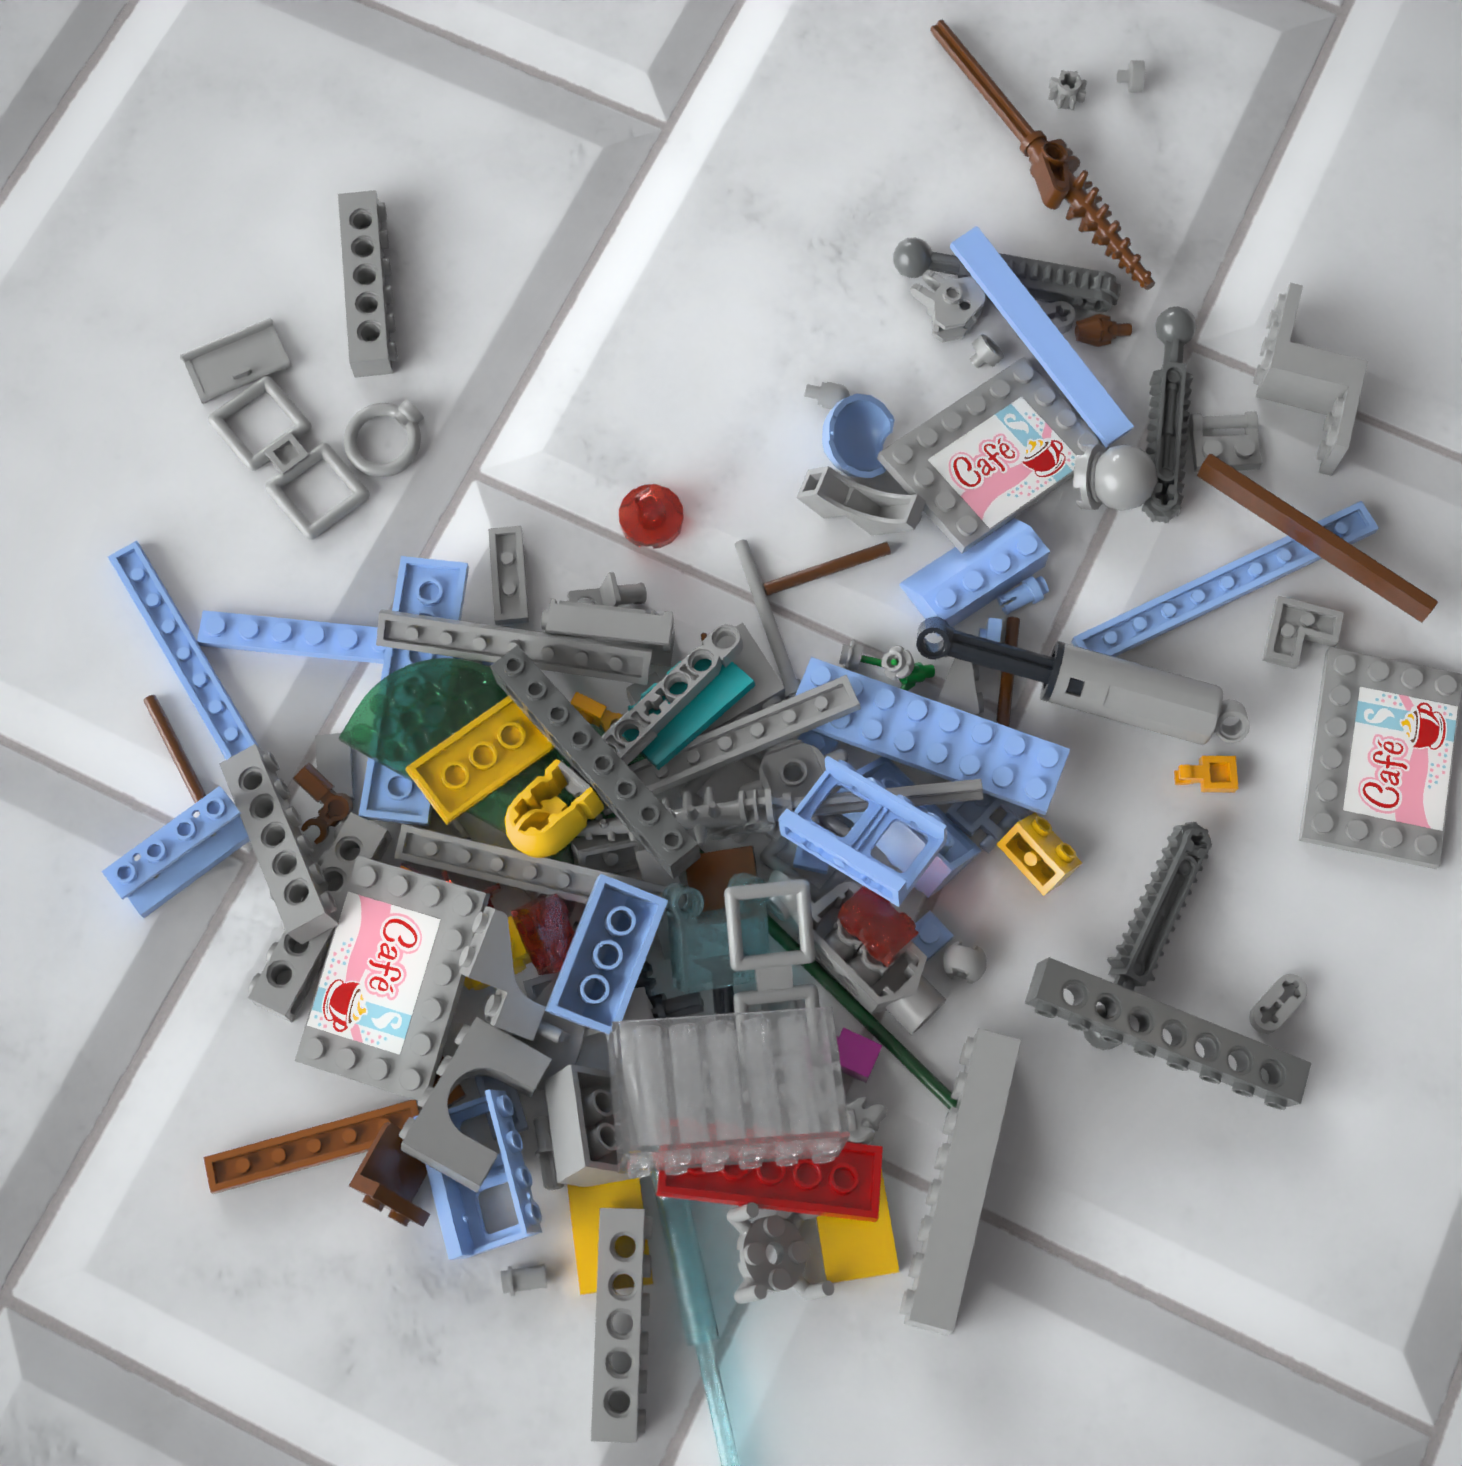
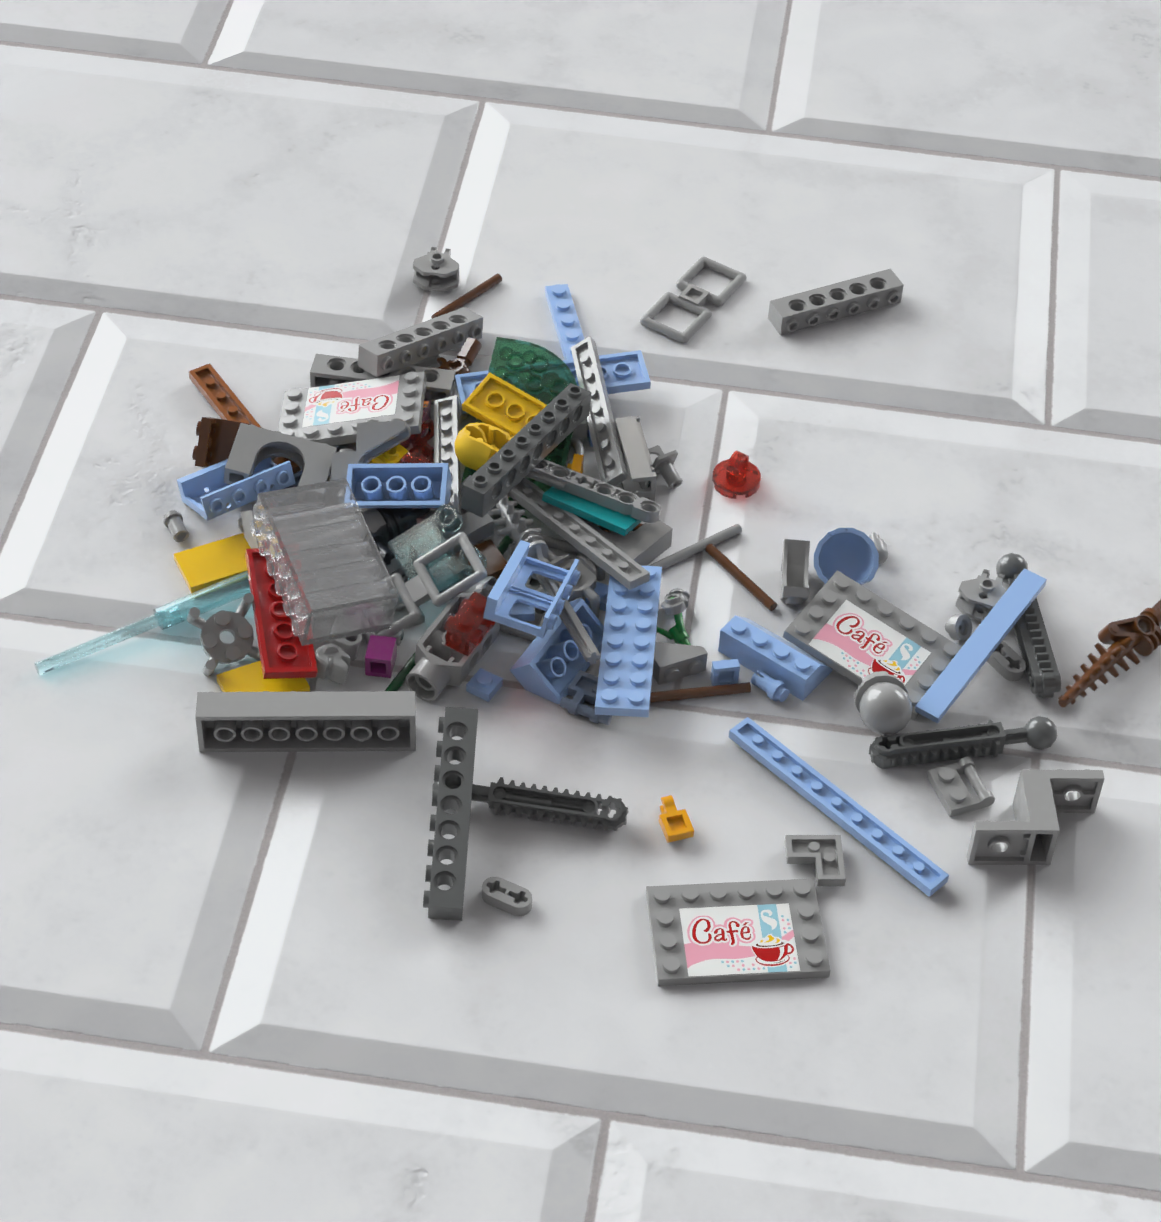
camera: 70 degrees right, 25 degrees down
light blue window [101,786,250,918] -> none
light blue tile [108,541,260,760] -> none
light grey door [180,318,292,404] -> none
light grey piece [344,399,424,477] -> none
light grey plate [488,526,529,626] -> none
light grey brick [591,1208,652,1443] -> none
light grey piece [916,617,1250,745] -> none
light grey piece [943,941,987,984] -> none
yellow brick [996,812,1082,896] -> none
reddish brown piece [1075,314,1132,347] -> none
reddish brown tile [1197,453,1438,623] -> none
none -> light grey hinge [413,247,459,292]

